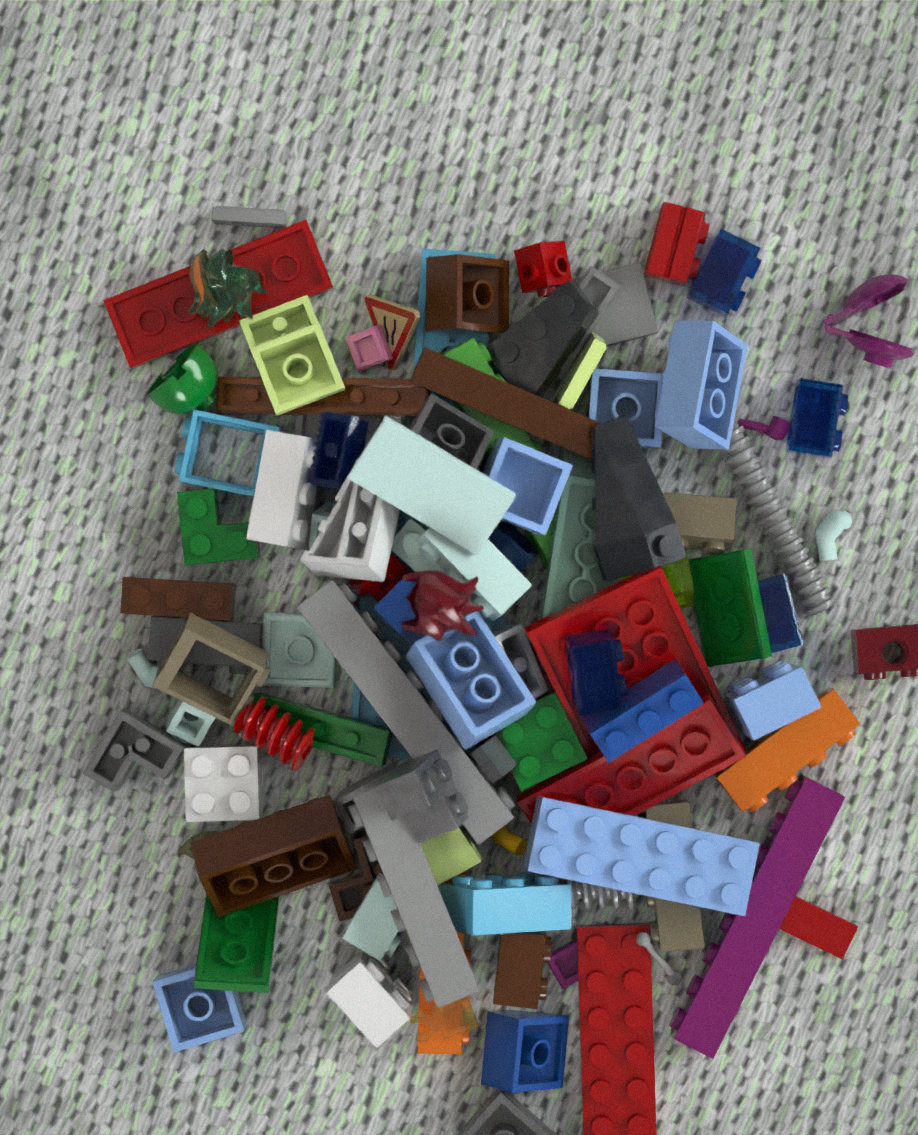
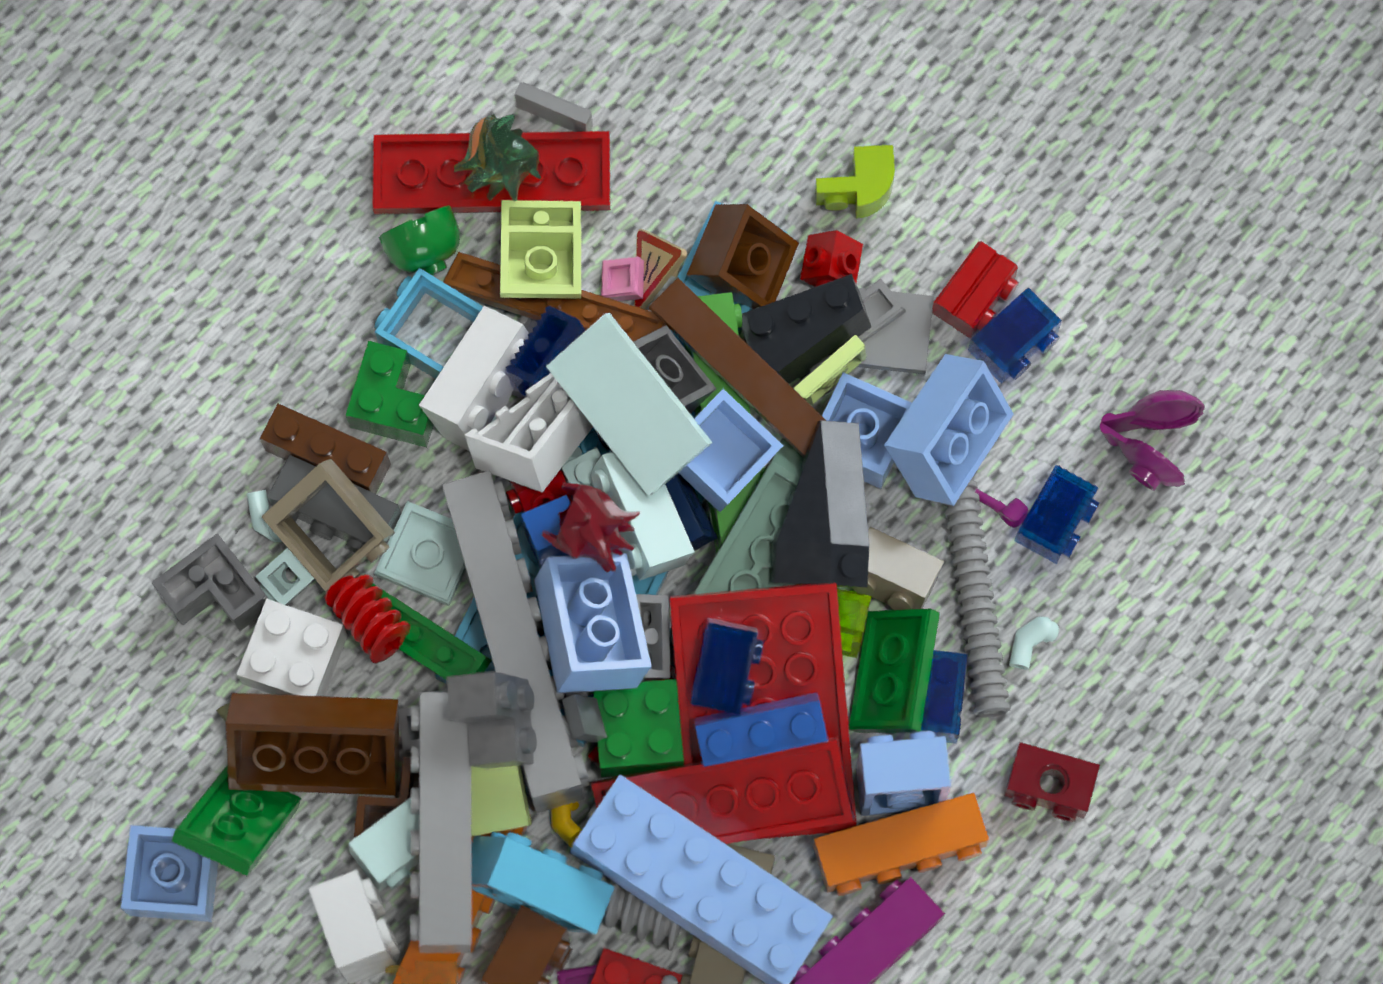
camera: 15 degrees right, 15 degrees down
none -> lime brick [815,145,895,219]

